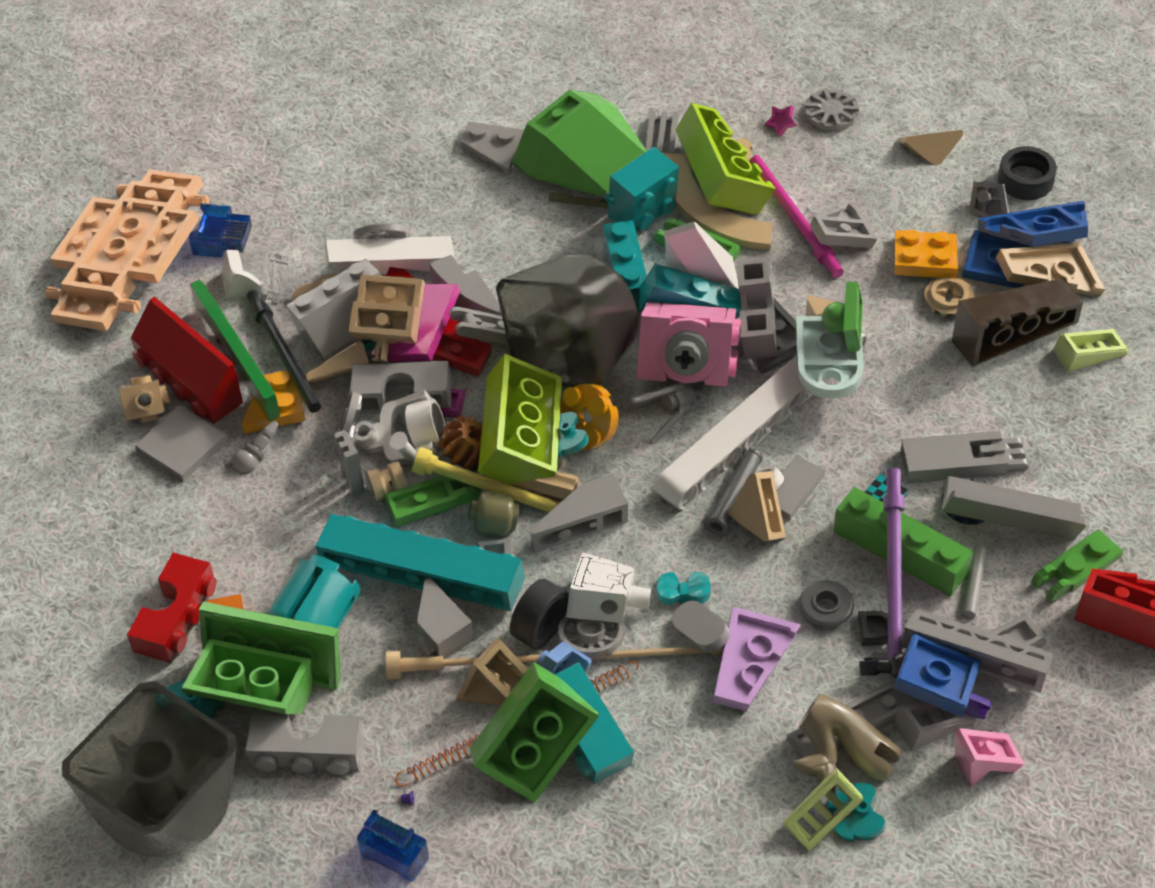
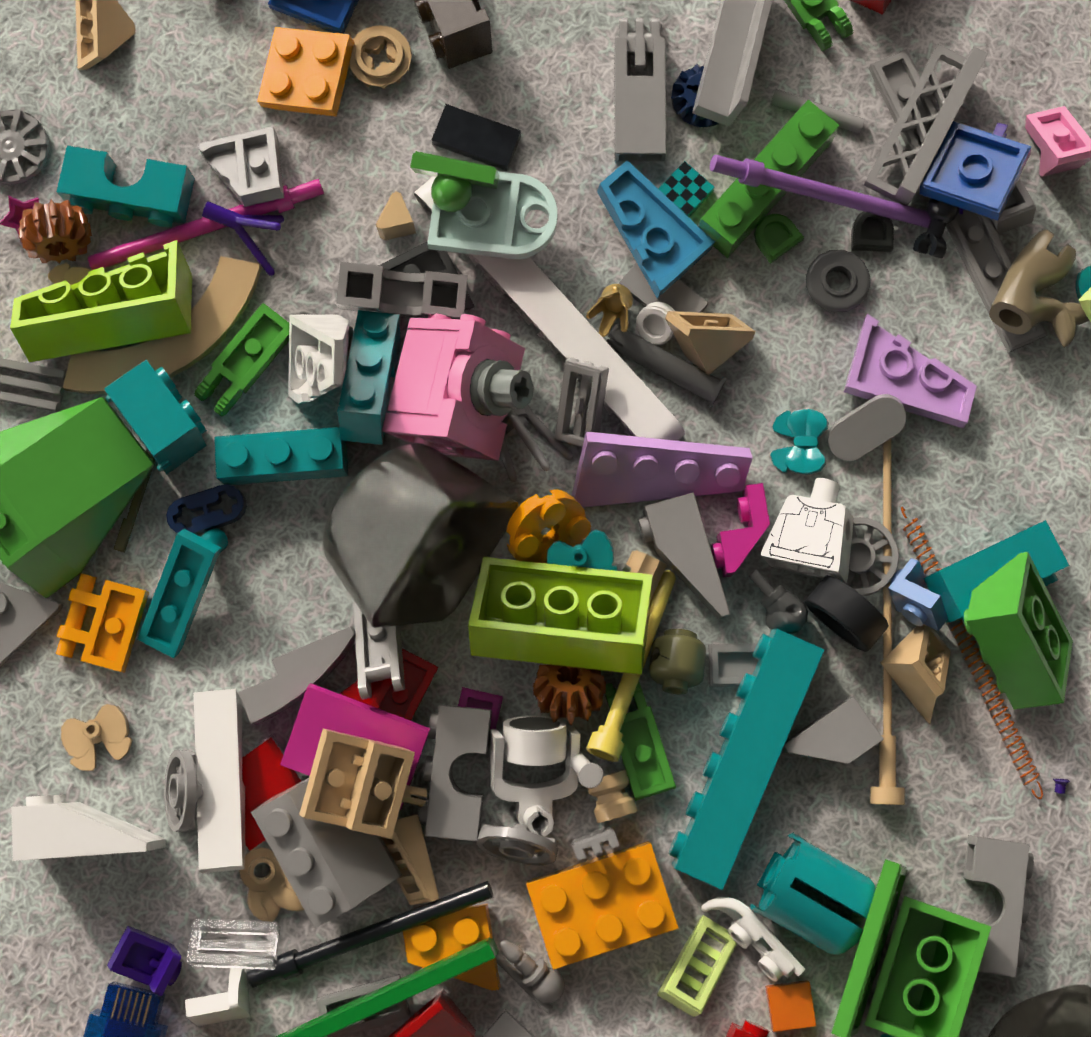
camera: 85 degrees left, 30 degrees up
none -> white slope [11,794,166,861]
none -> dark orange gear [18,199,92,264]
none -> teal arch [56,145,195,228]
none -> light orange plate [56,573,149,673]
none -> tan piece [61,704,133,771]
none -> dark purple bracket [107,925,182,996]
none -> teal piece [137,528,228,658]
none -> dark blue beam [166,484,247,535]
none -> dark purple plant [202,201,284,276]
none -> black tile [431,104,521,171]
none -> light orange brick [526,841,679,970]
none -> light grey tile [554,358,609,447]
none -> lavender wing [572,432,752,507]
none -> pearl gold piece [586,284,633,337]
none -> dark azure wing [597,160,715,298]
none -> yellowish green slope [657,915,737,1017]
none -> white piece [701,897,805,982]
none -> dark pink slope [711,483,770,578]
none -> dark grey piece [749,569,808,634]
none -> bright green tile [754,214,804,264]

